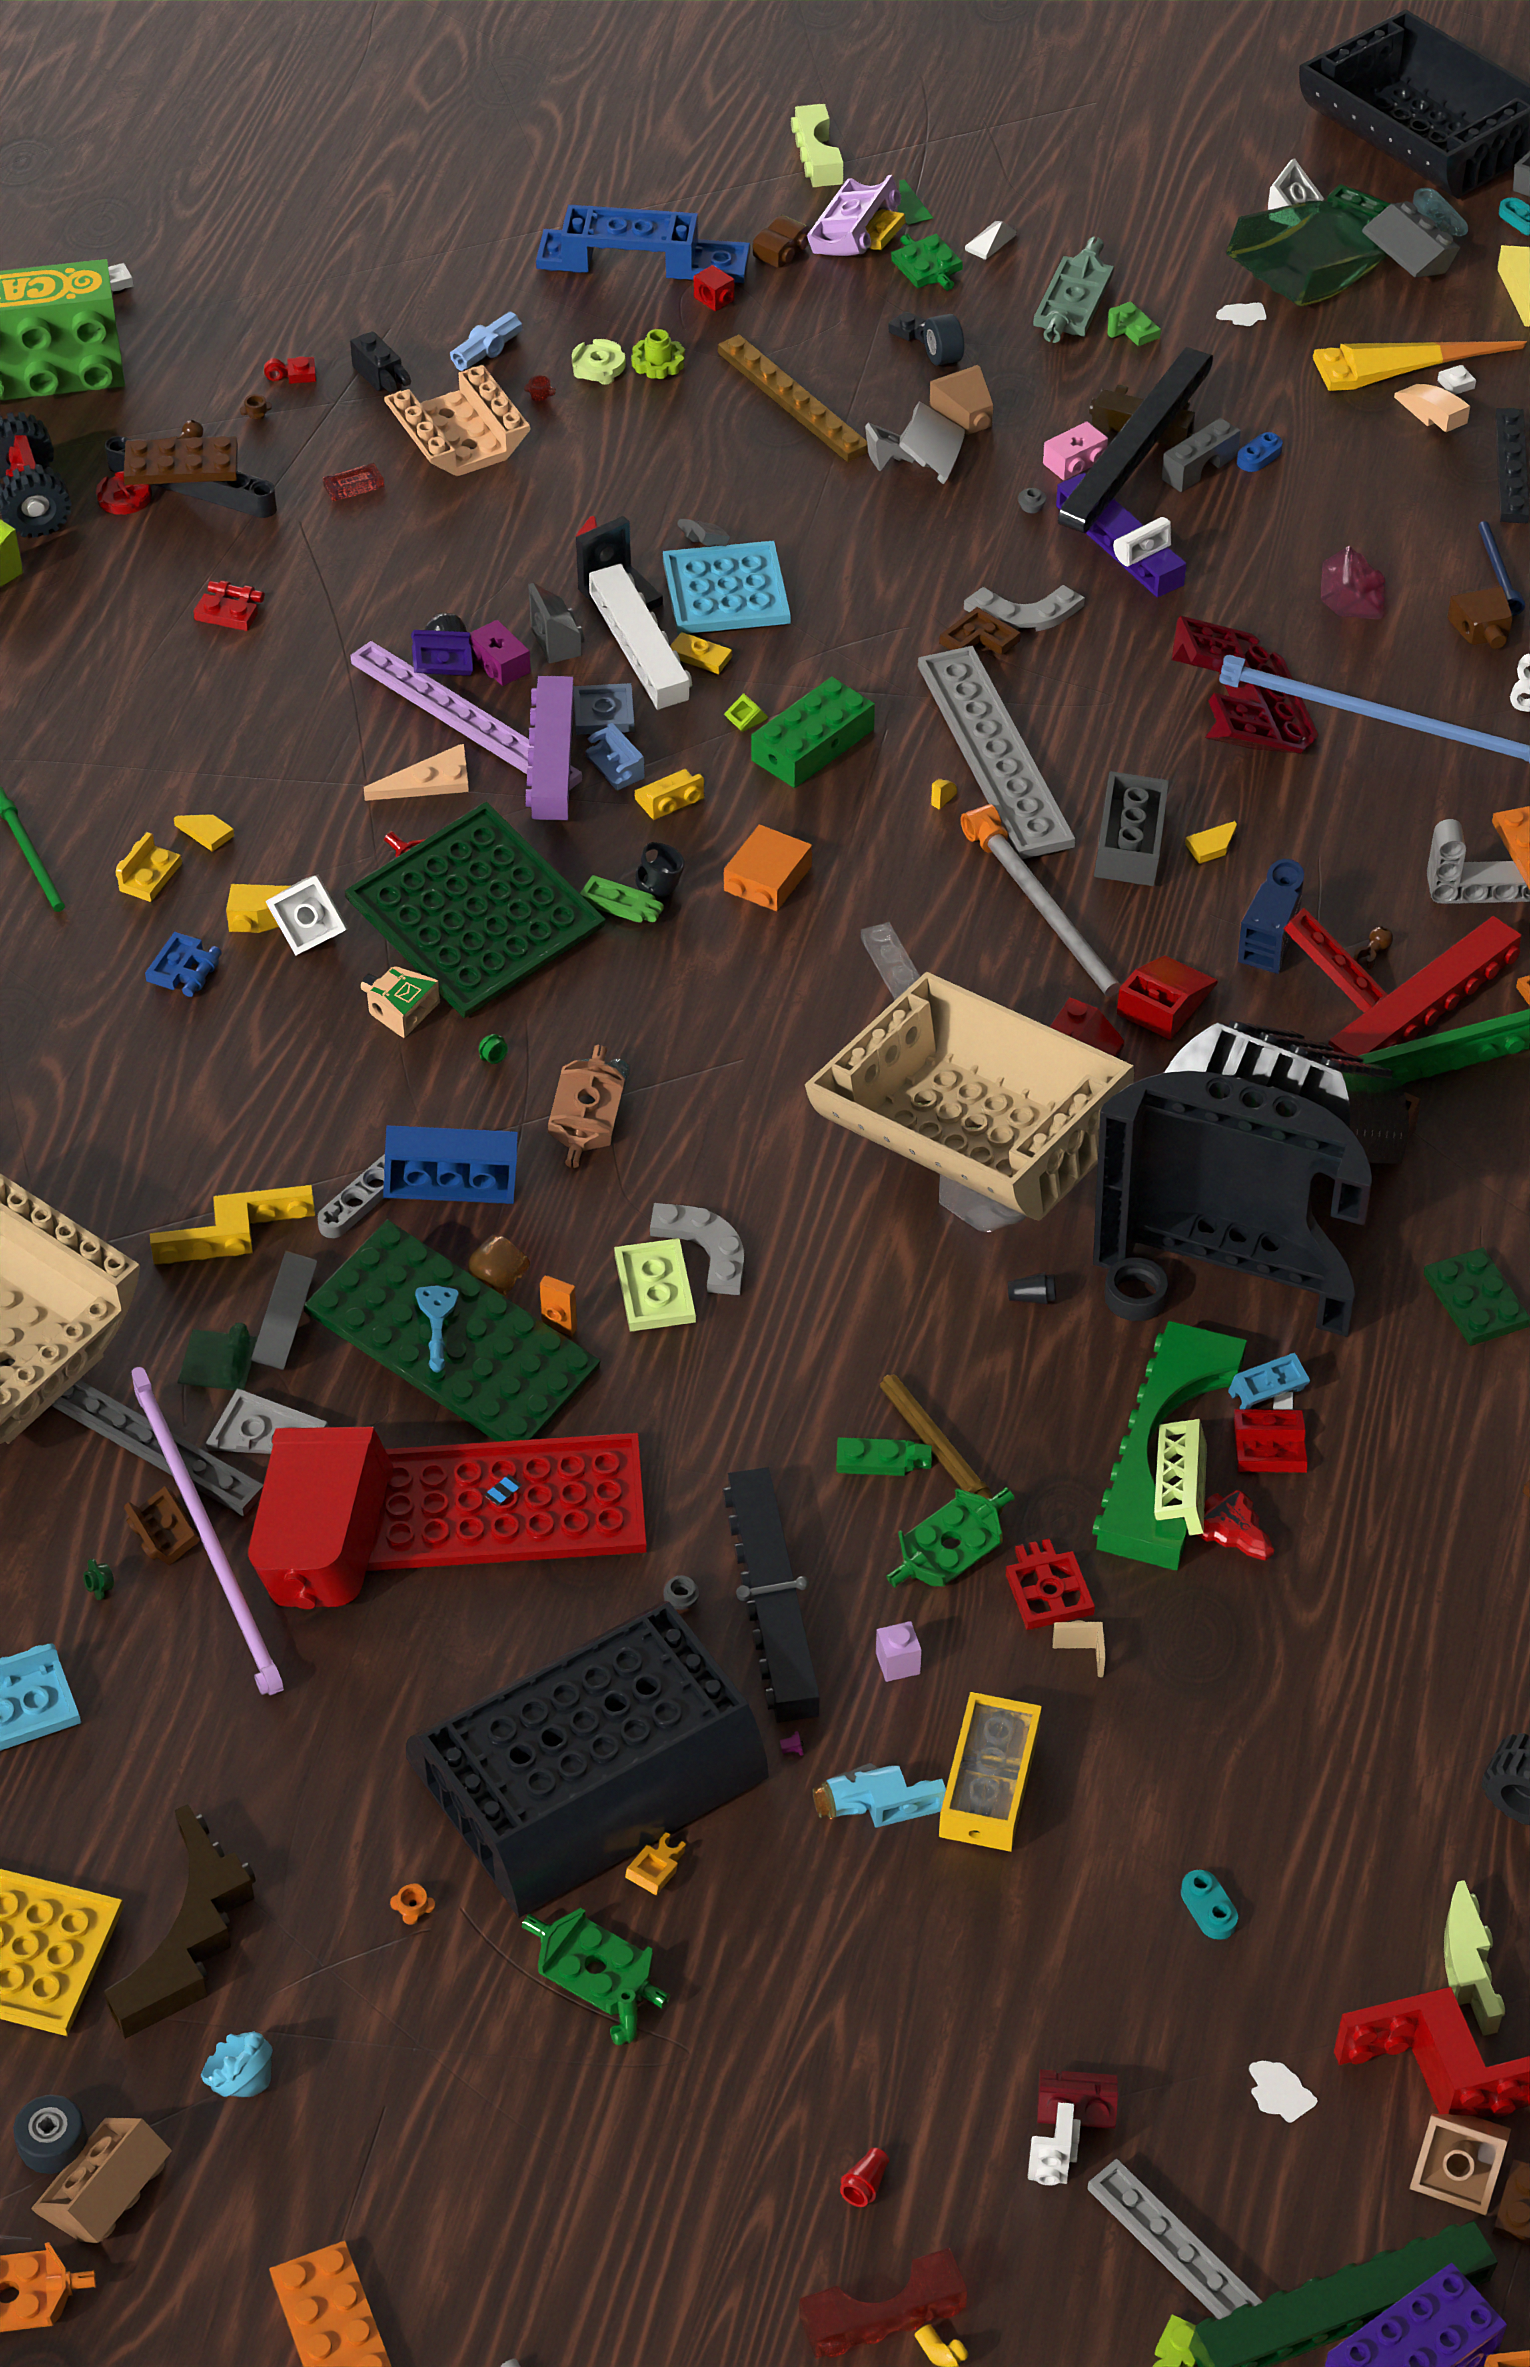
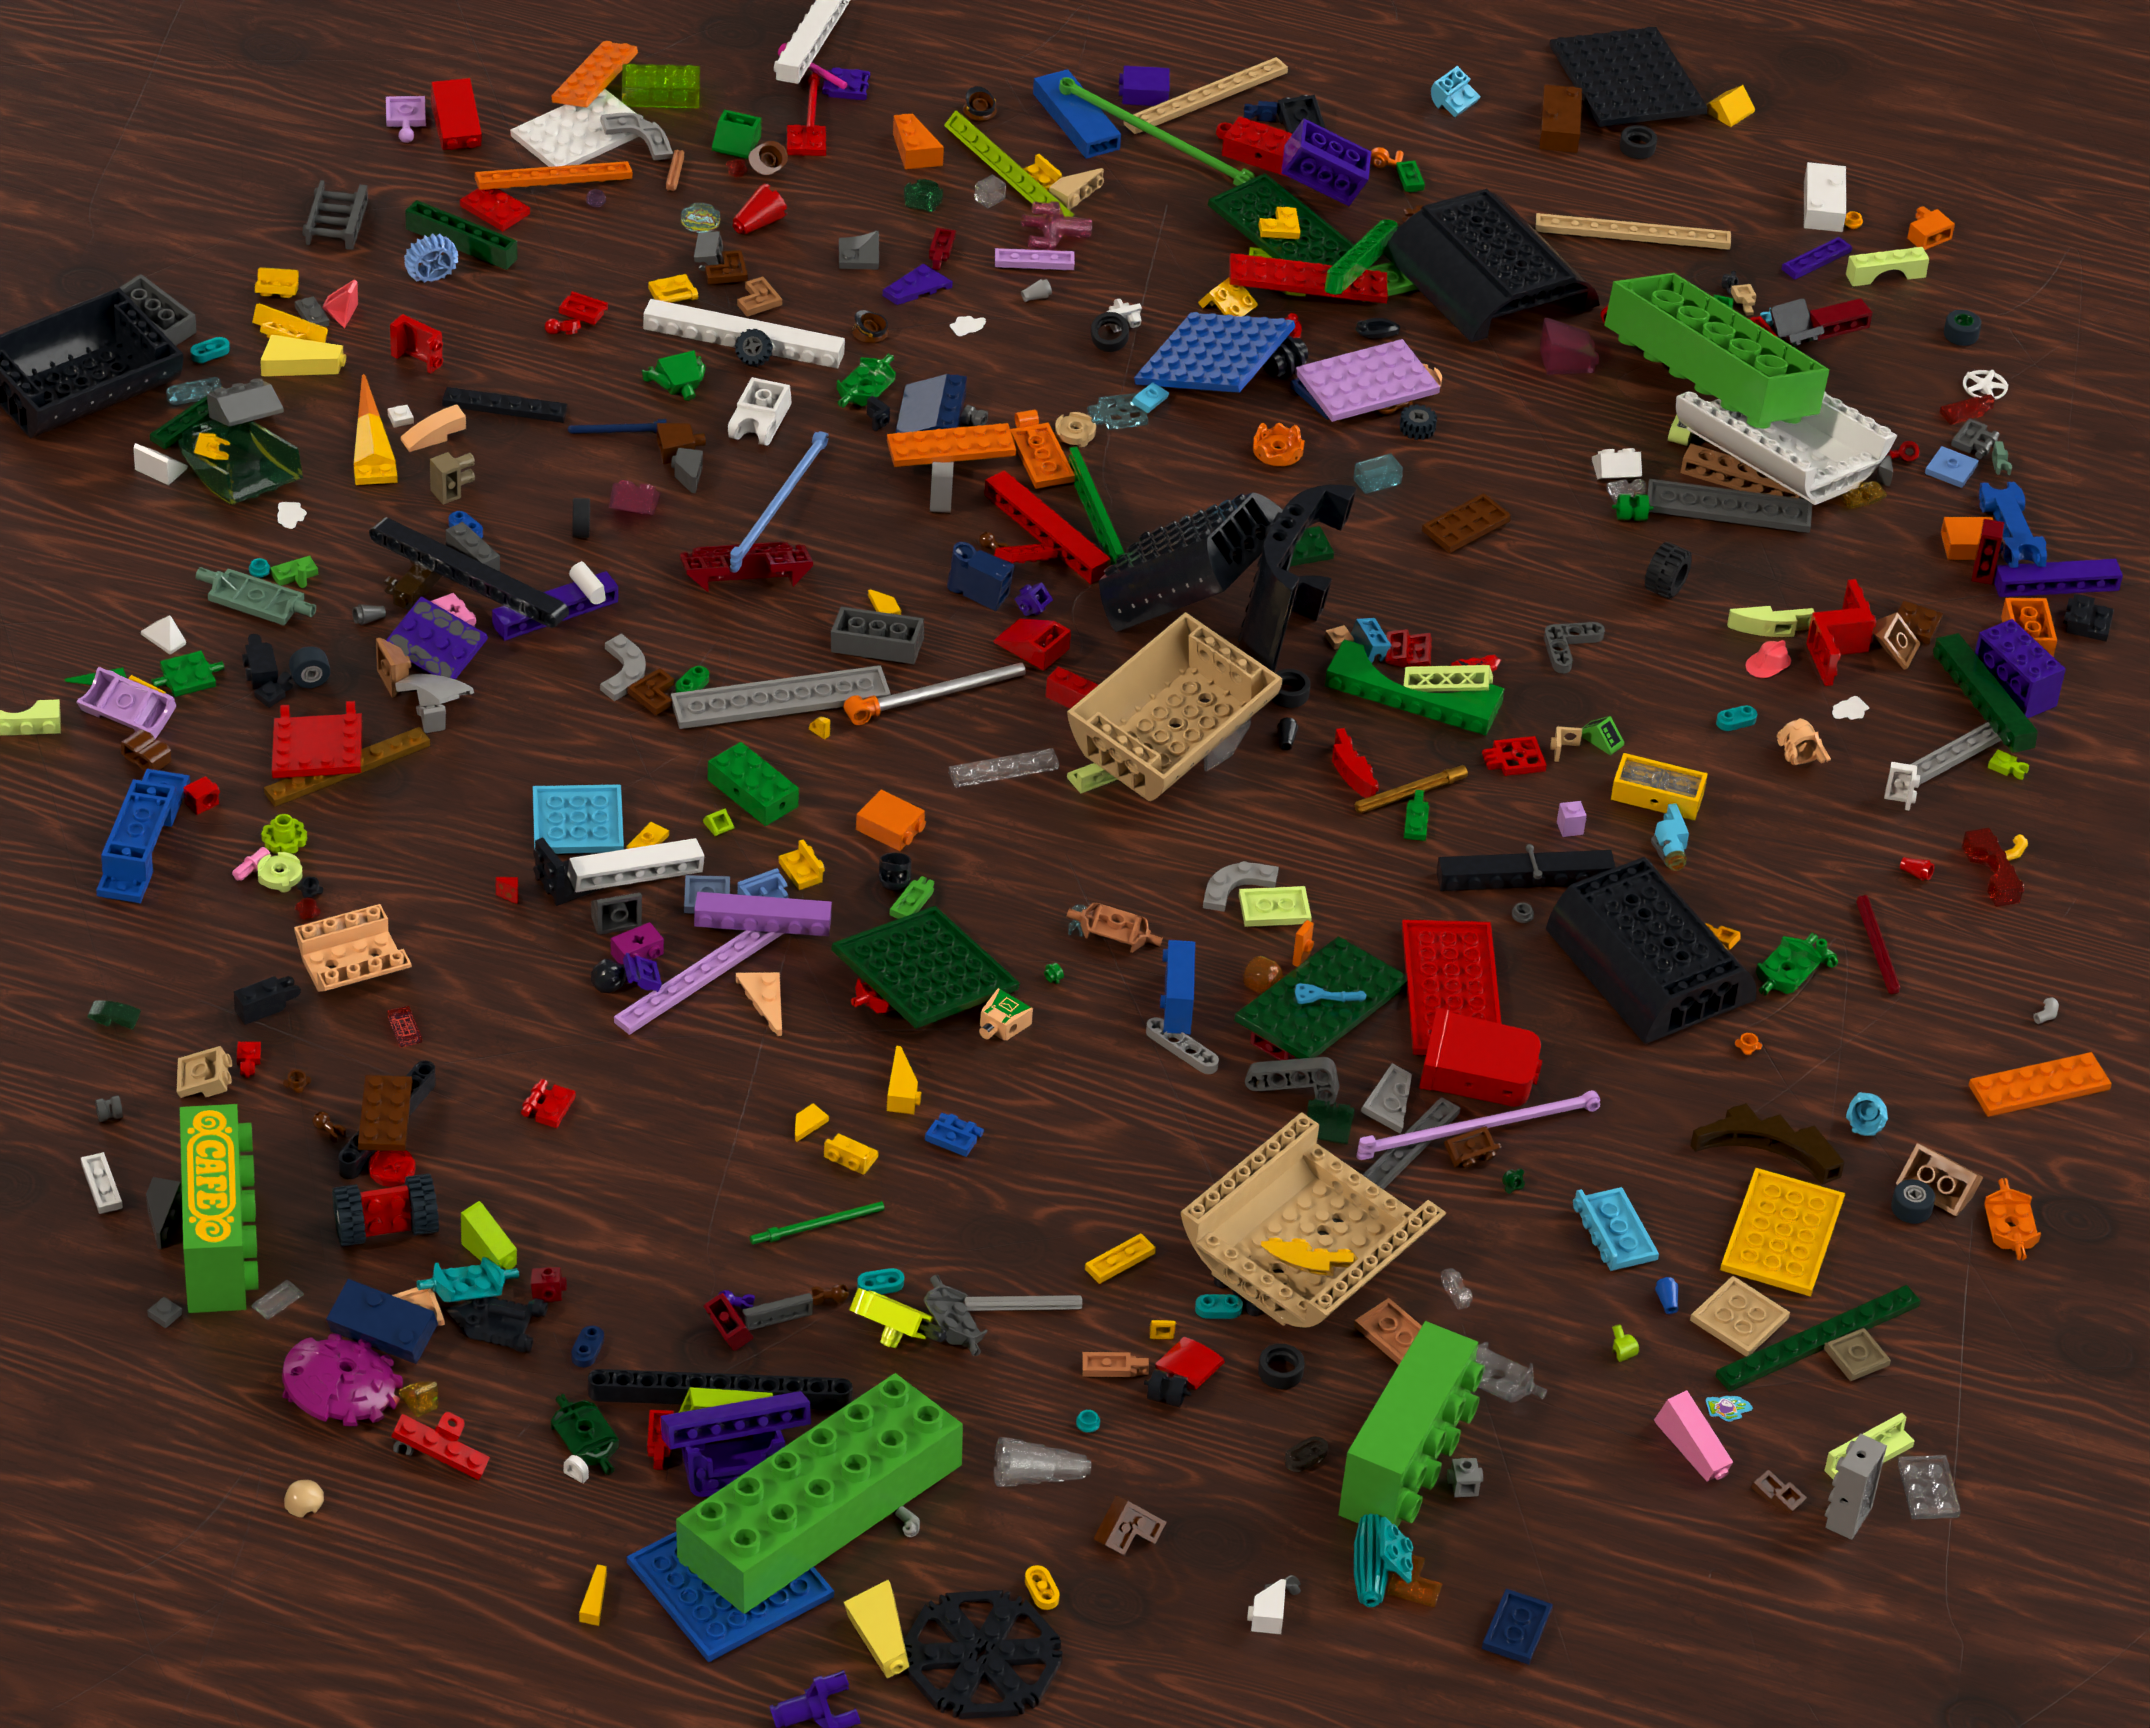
camera: 90 degrees left, 5 degrees down
yellow bracket [150,1185,315,1264] -> none
white slope [265,874,348,955] -> none
light blue piece [450,312,522,371] -> none
sticker [484,1474,522,1506] -> none
dark grey slope [677,519,730,547] -> none
green plate [886,1487,1014,1588] -> none
dark grey plate [1018,488,1046,513] -> none
dark red brick [1037,2069,1118,2129] -> none
none -> clear green slope [88,1000,141,1030]
none -> dark grey wheel [95,1095,123,1122]
none -> tan plate [177,1046,232,1098]
none -> yellow hinge [194,433,230,460]
none -> bright pink axle [232,847,270,881]
none -> black hinge [242,633,278,690]
none -> teal plate [249,558,270,578]
none -> red plate [272,701,362,778]
none -> black plate [297,877,323,898]
none -> dark grey cone [352,604,386,625]
none -> dark purple plate [386,596,488,680]
none -> dark tan brick [430,452,475,505]
none -> black tyre [572,498,590,538]
none -> dark grey slope [671,448,703,493]
none -> green plate [676,666,709,693]
none -> dark purple brick [1014,582,1053,616]
none -> light nougat plate [1325,625,1354,650]
none -> red slope [1332,728,1379,798]
none -> dark grey beam [1544,622,1605,673]
none -> bright green slope [1581,716,1624,755]
none -> coral piece [1745,640,1791,678]
none -> light nougat helmet [1777,718,1831,765]
none -> dark red axle [1856,895,1901,994]

